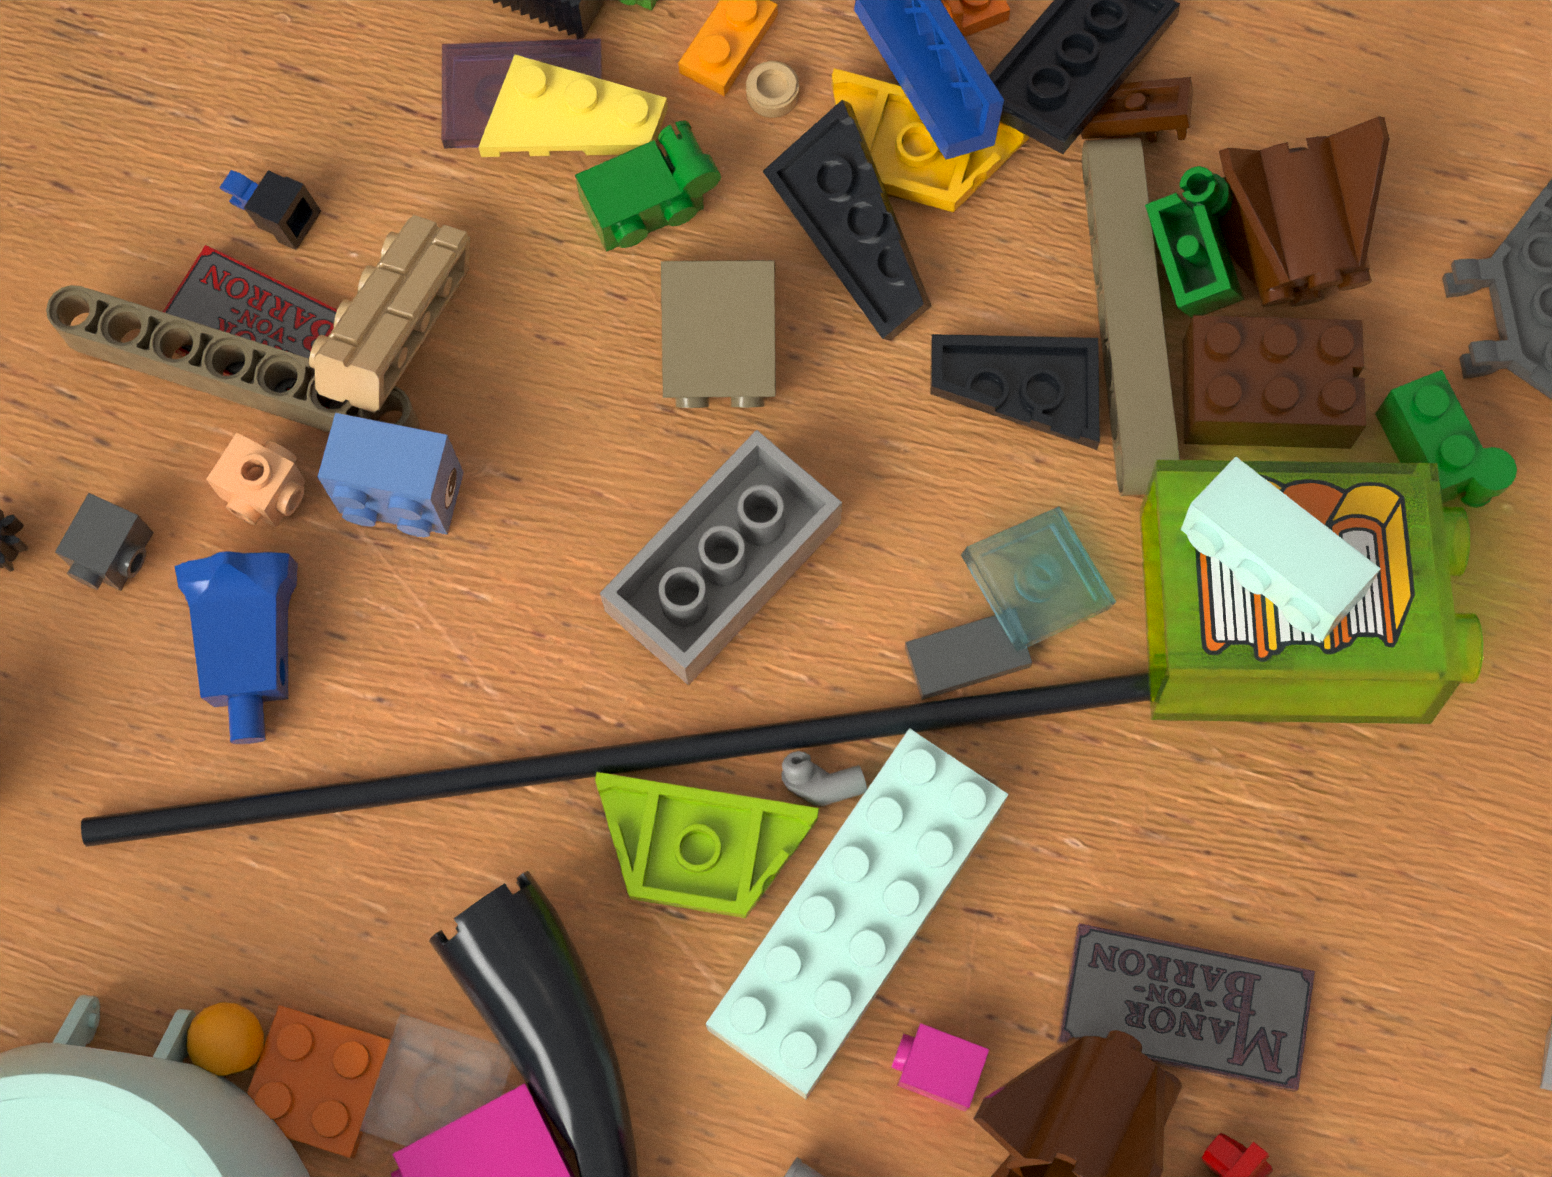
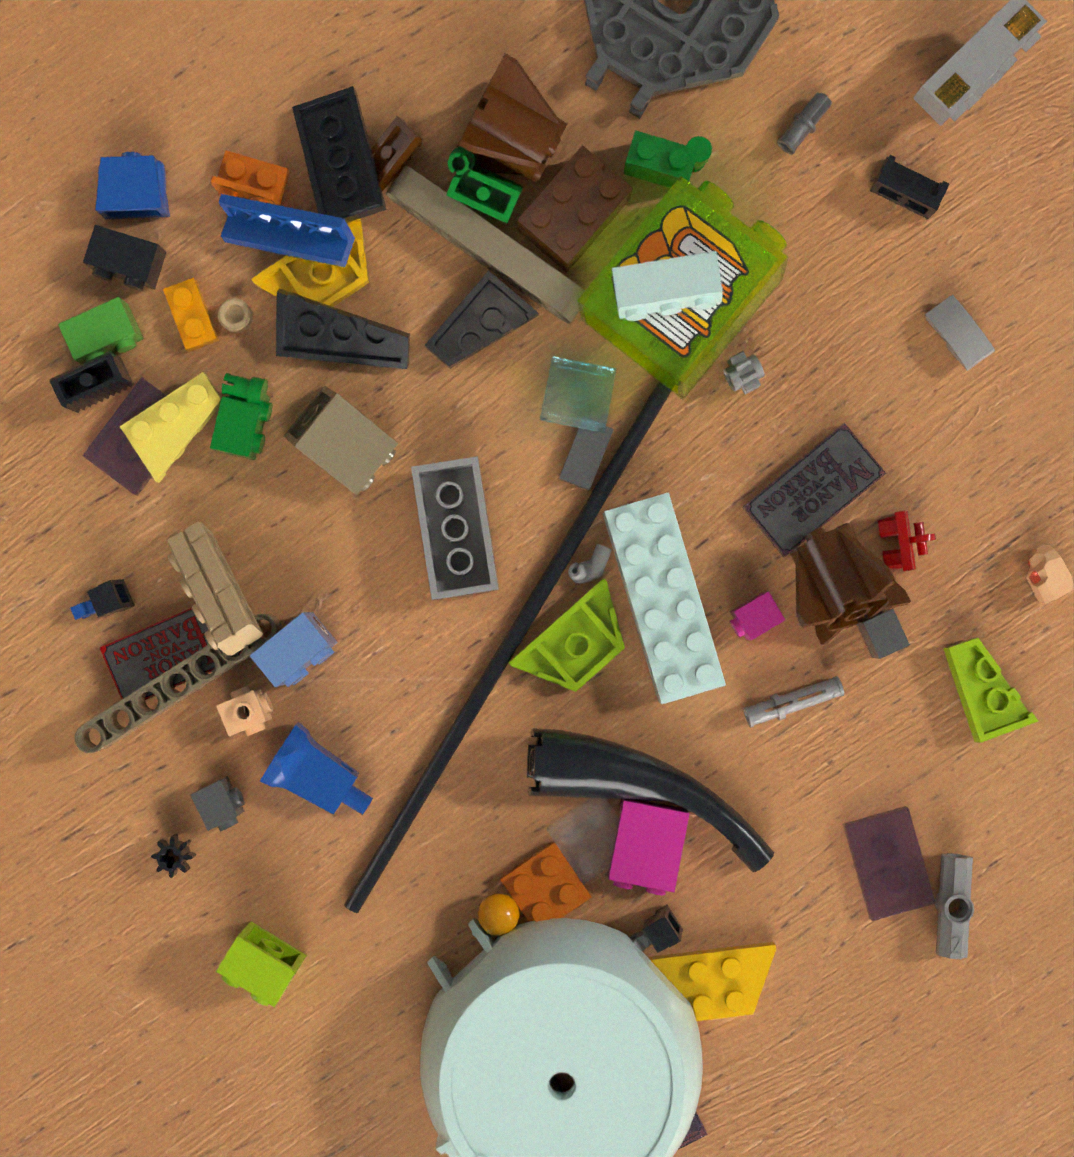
camera: 55 degrees left, 15 degrees up
none -> light grey gear [723,351,765,394]

